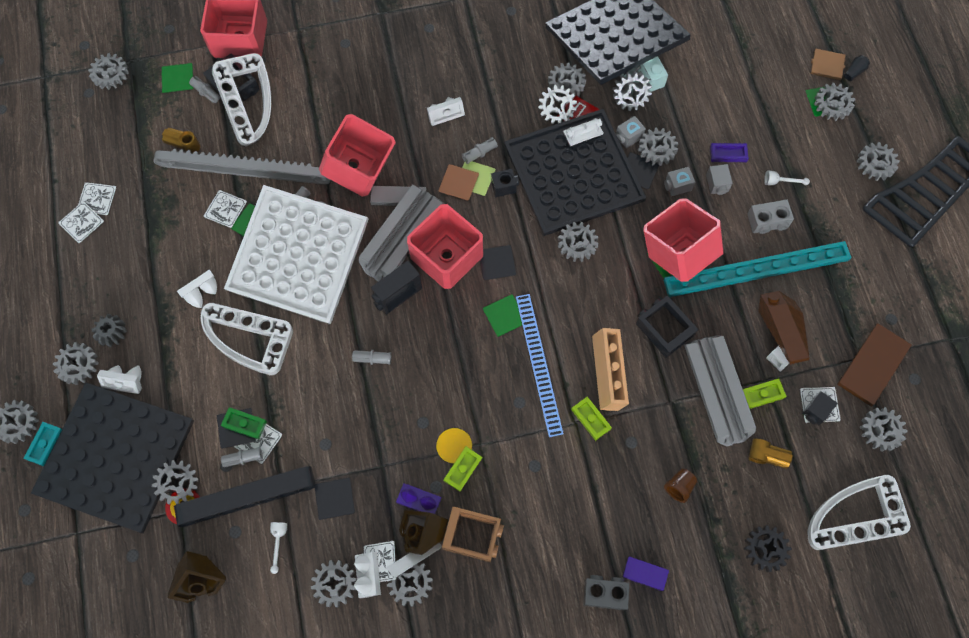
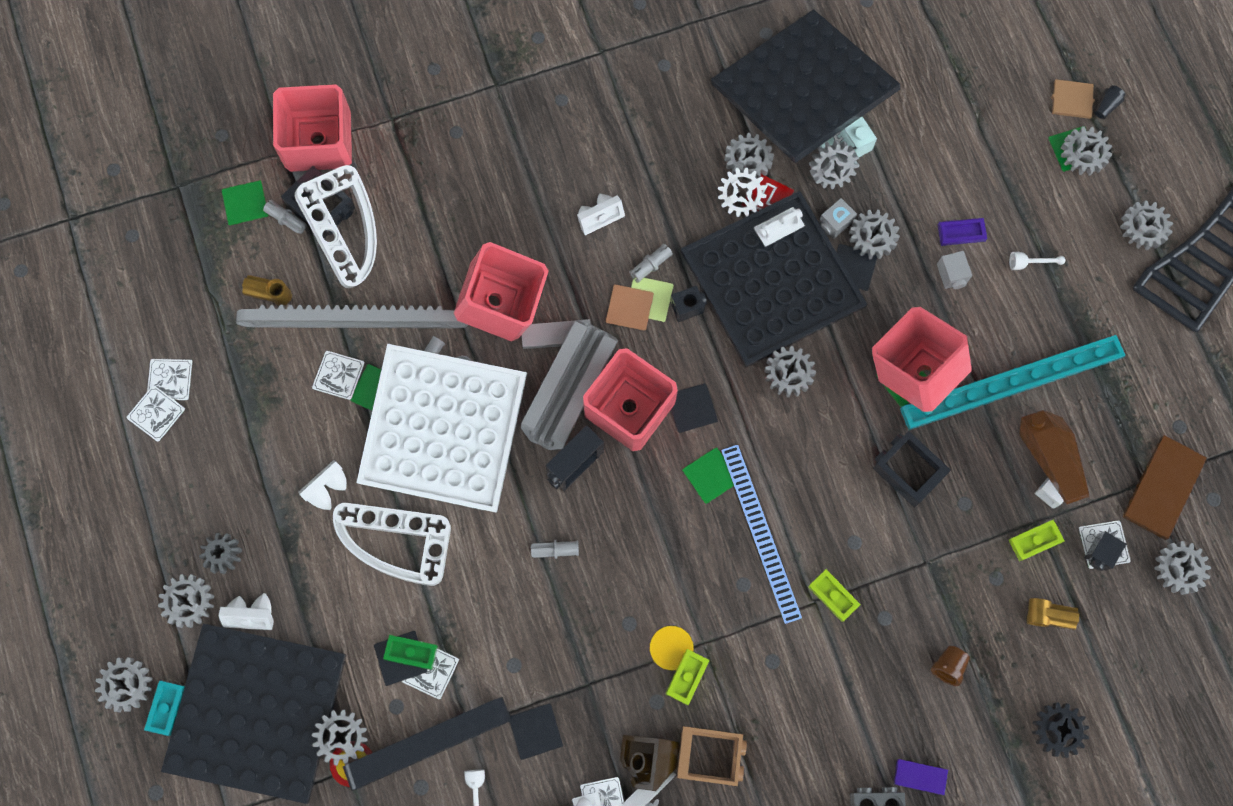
camera: 10 degrees left, 5 degrees up
light grey gear [88,53,129,90] -> none
light grey axle [221,447,263,467] -> none
dark purple tile [396,483,442,514] -> none
light nougat brick [592,328,629,411] -> none
light grey brick [664,167,695,196] -> none
light grey piece [684,335,756,446] -> none
light grey brick [747,199,794,234] -> none
white beam [808,475,911,550] -> none

